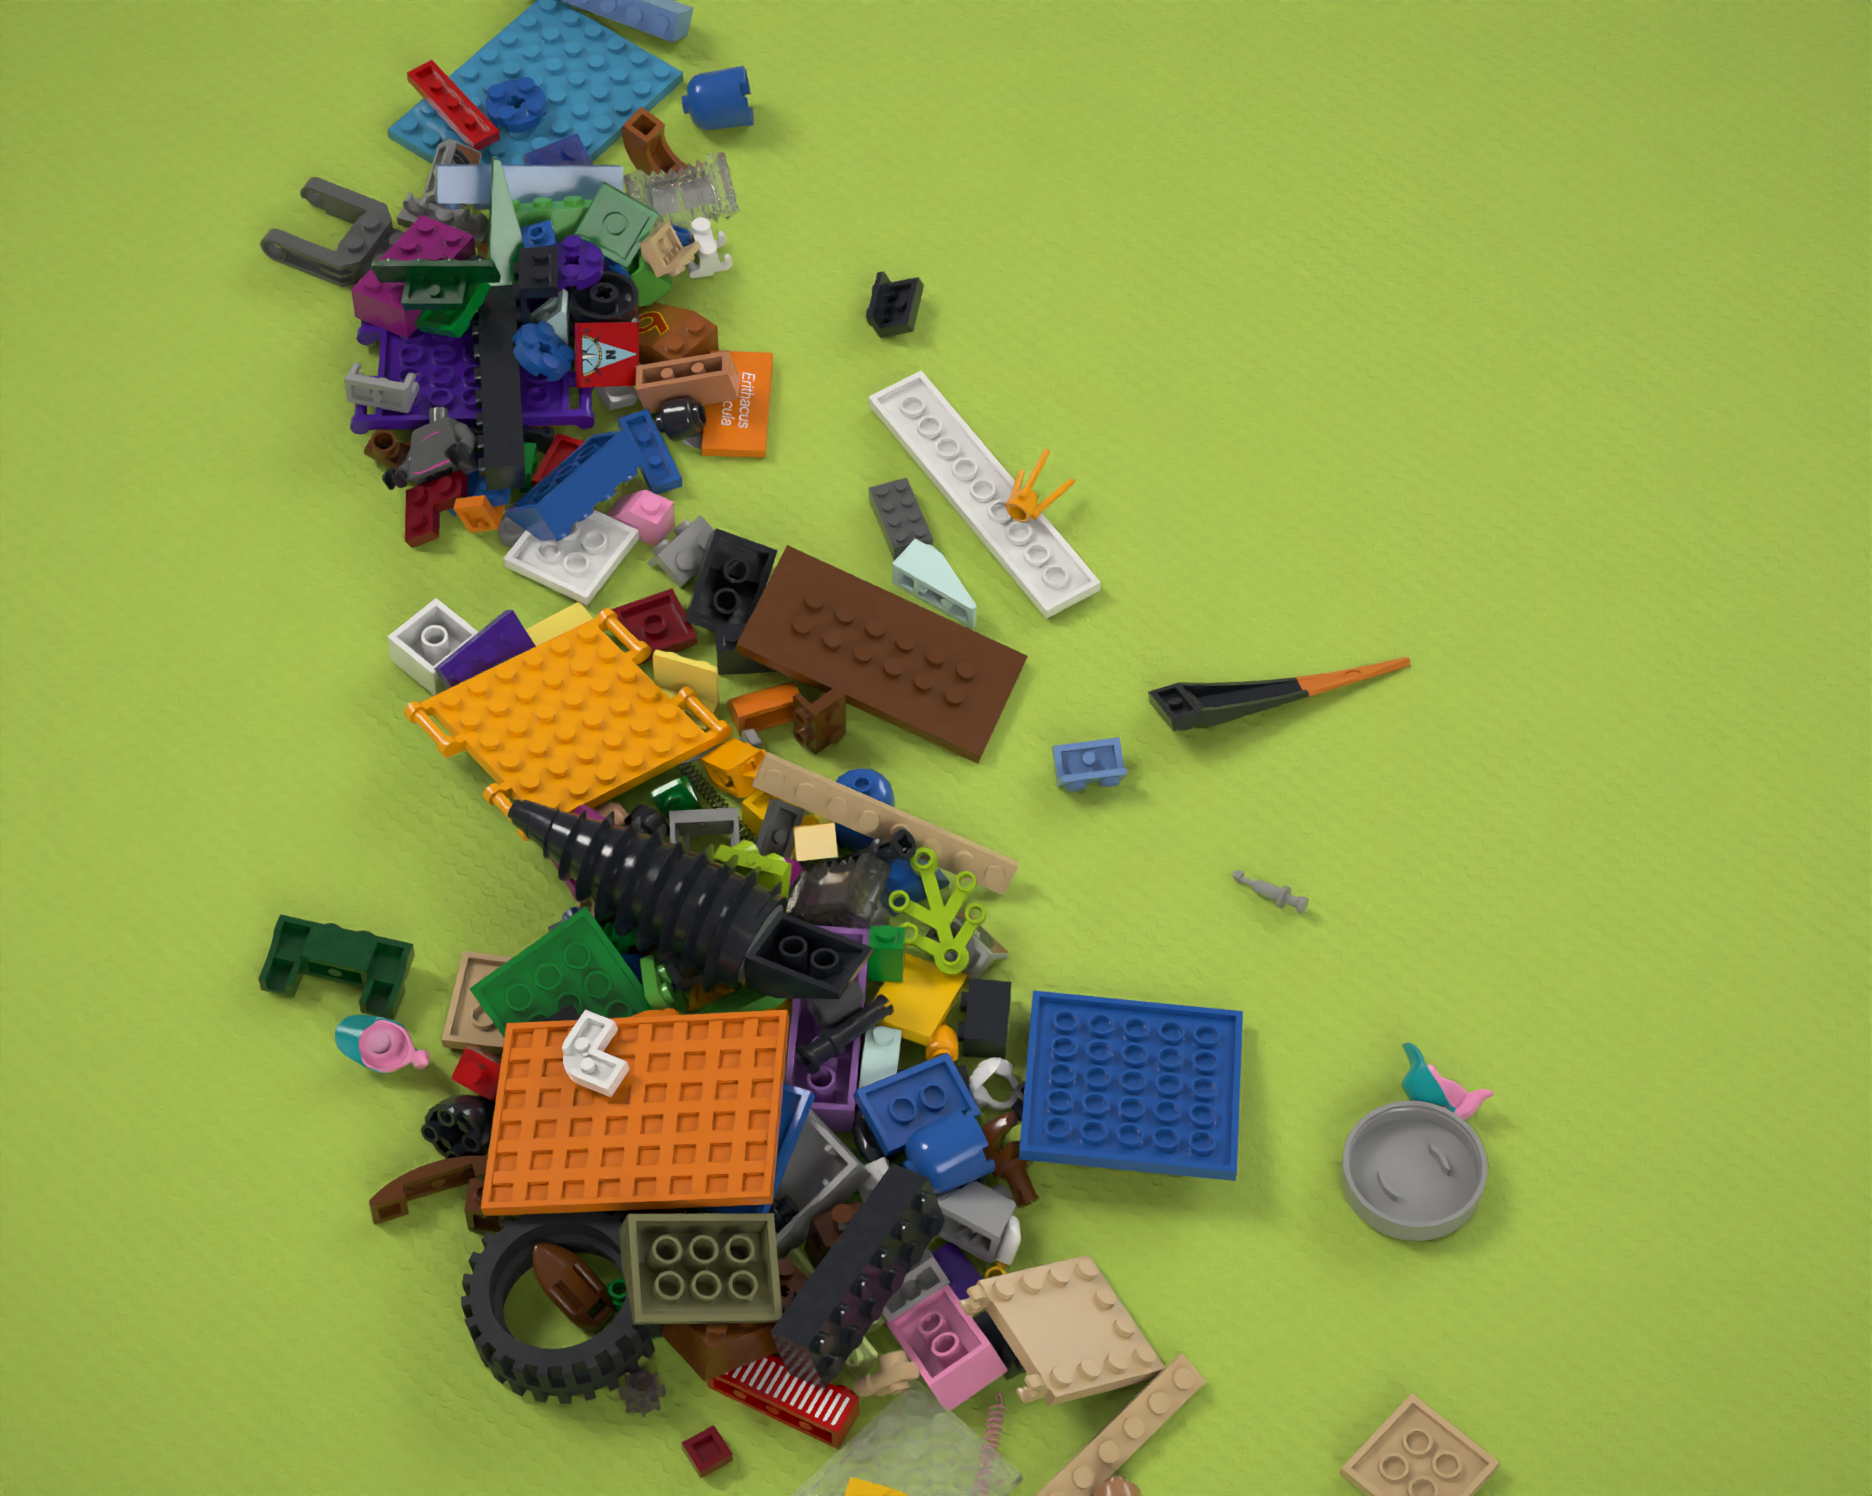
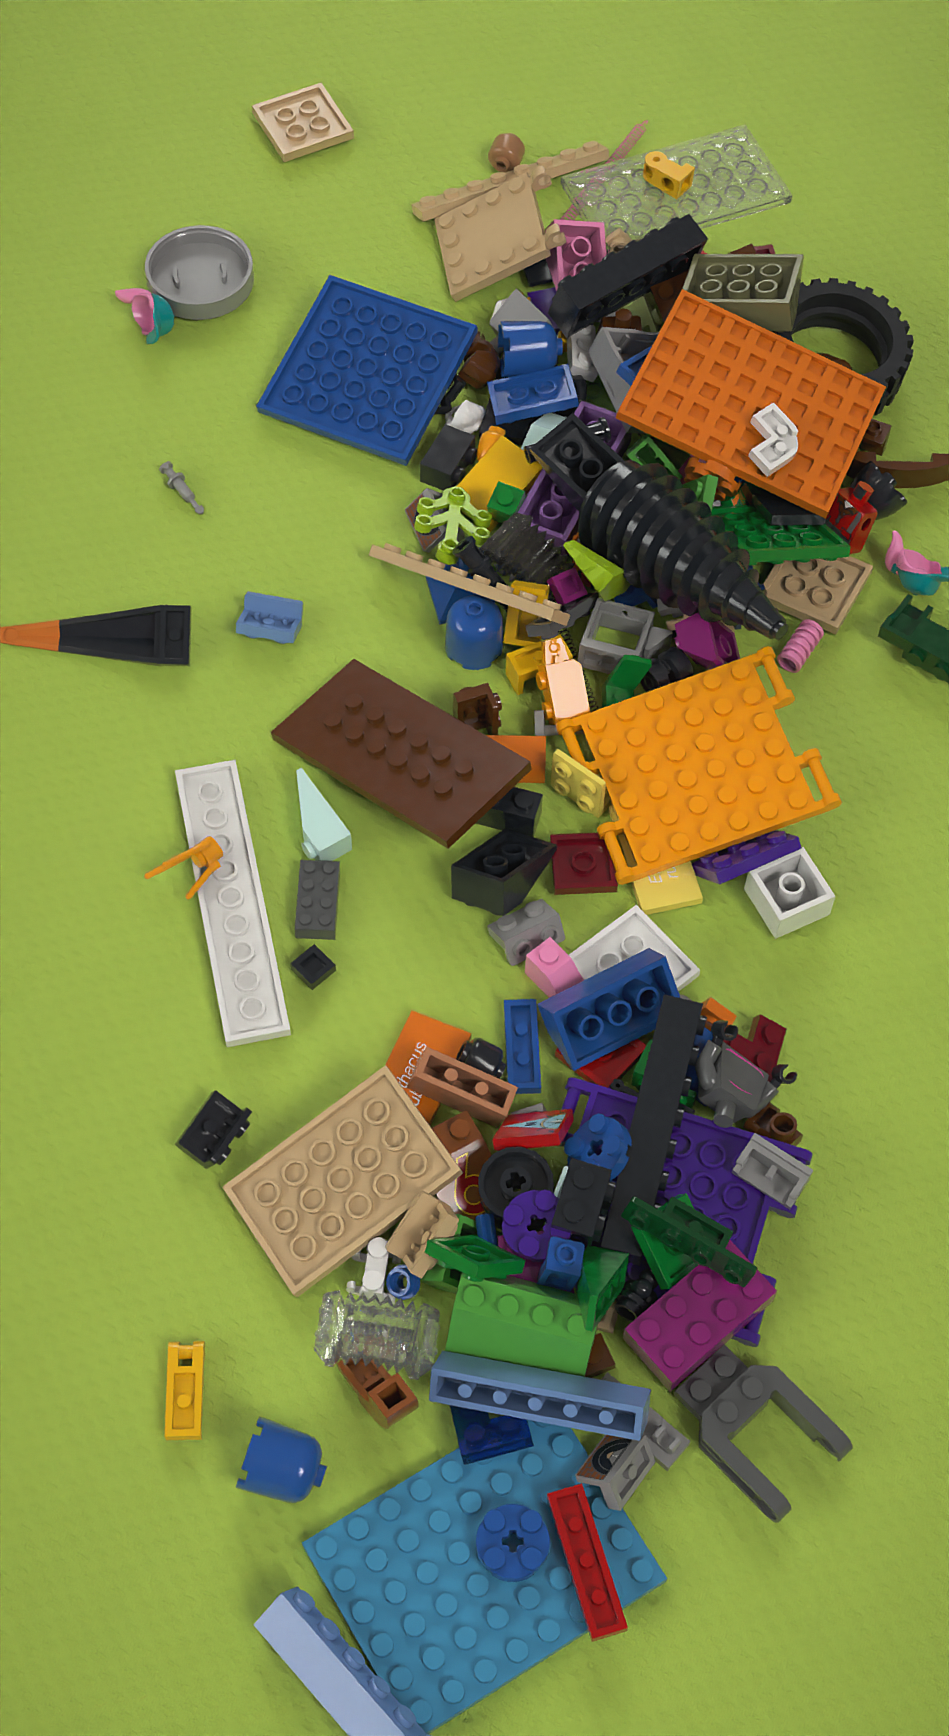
camera: 160 degrees left, 5 degrees up
none -> yellow plate [165,1341,205,1440]
none -> tan plate [222,1065,463,1297]
none -> black plate [290,944,336,990]
none -> bright pink piece [777,619,824,673]

